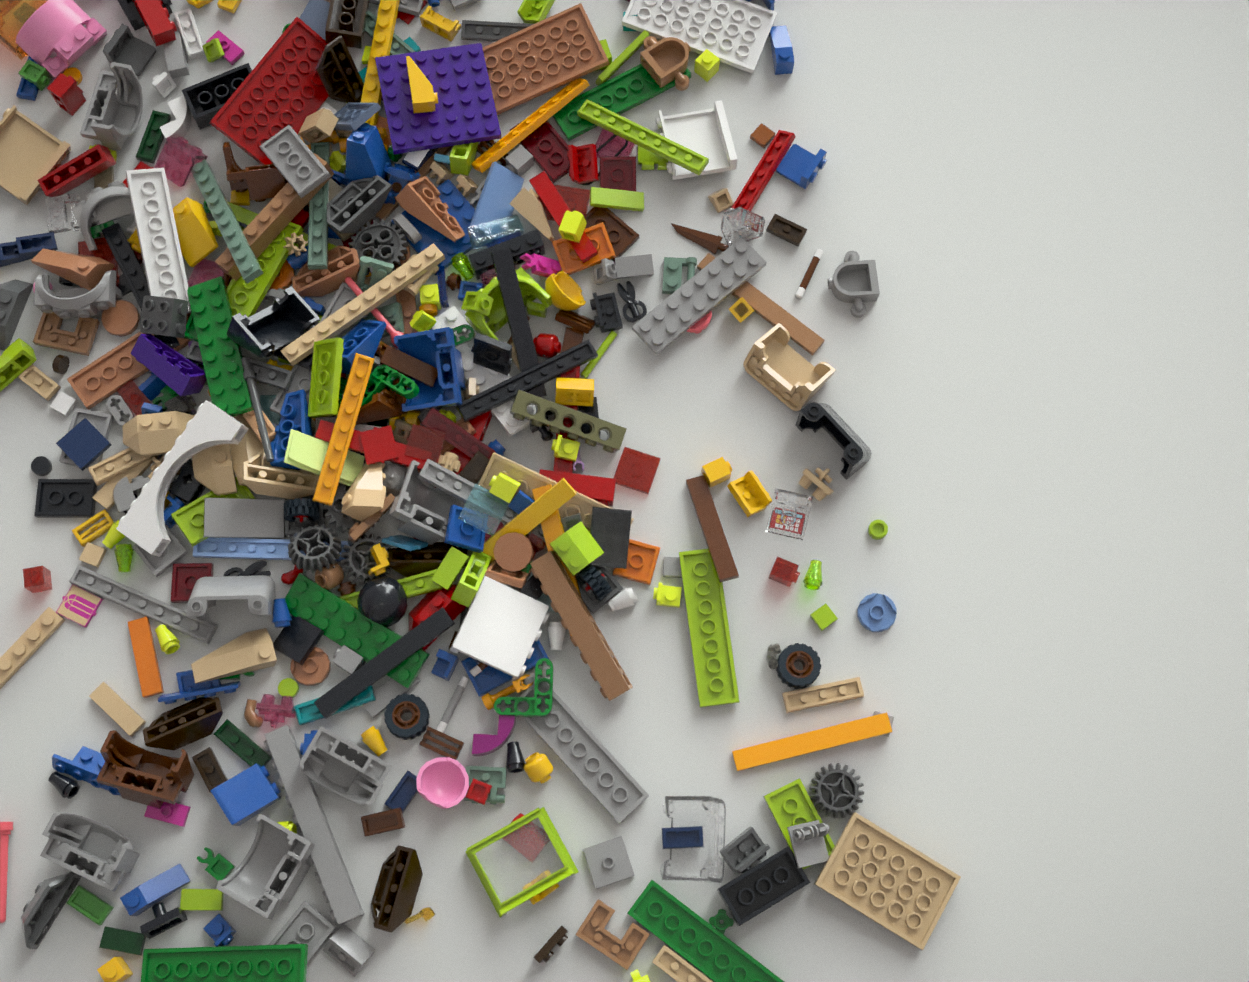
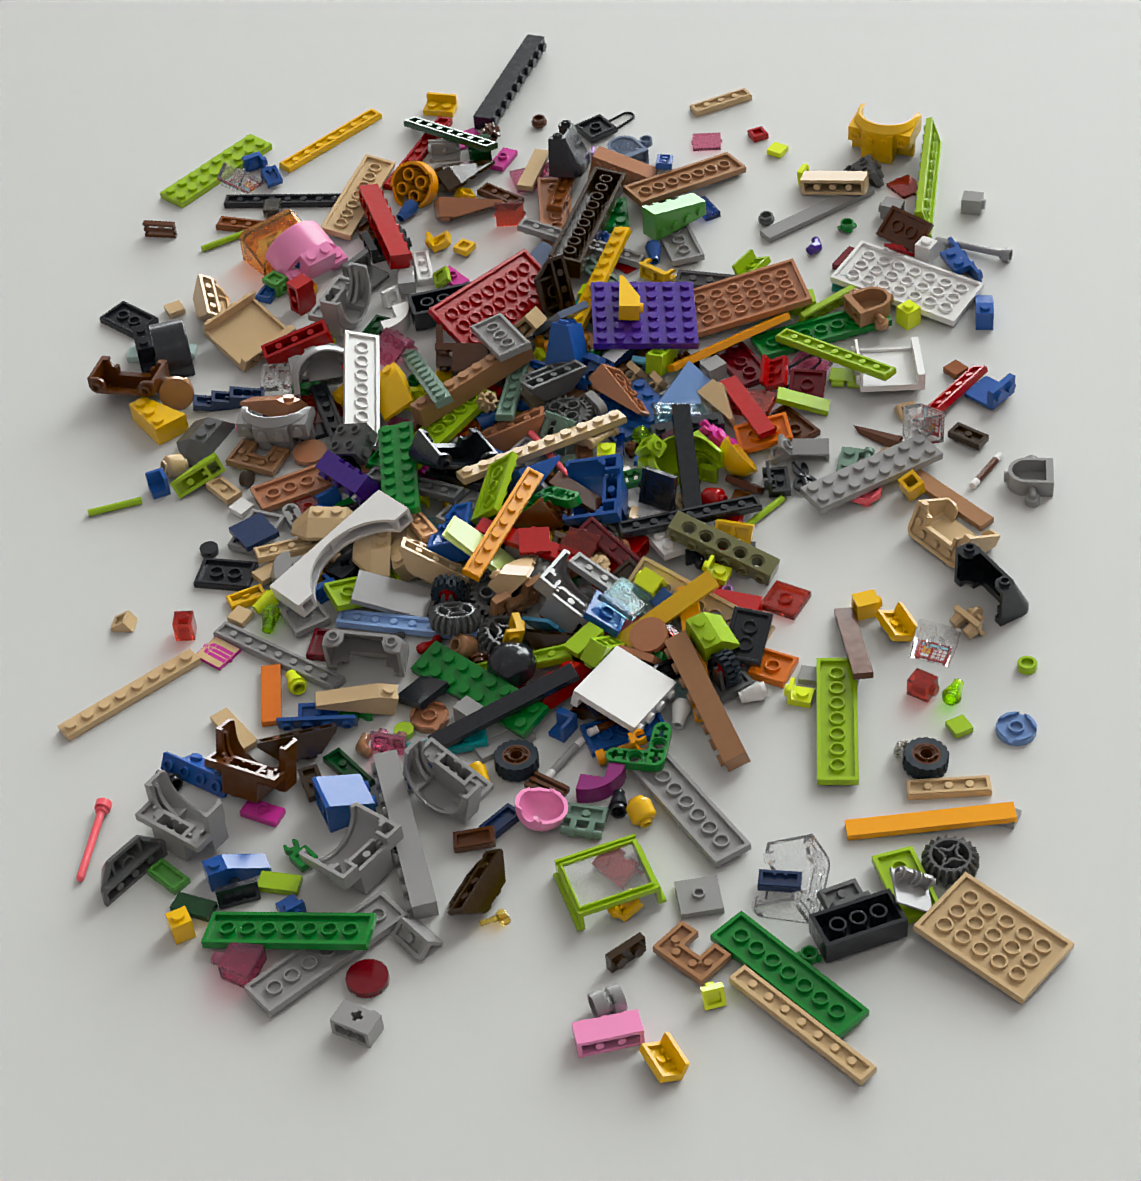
camera: 15 degrees right, 30 degrees down
dark grey bar [241,358,274,462] -> none
blue cone [272,598,292,628] -> none
red tile [465,778,492,805] -> none
neon yellow brick [558,211,587,243] -> none

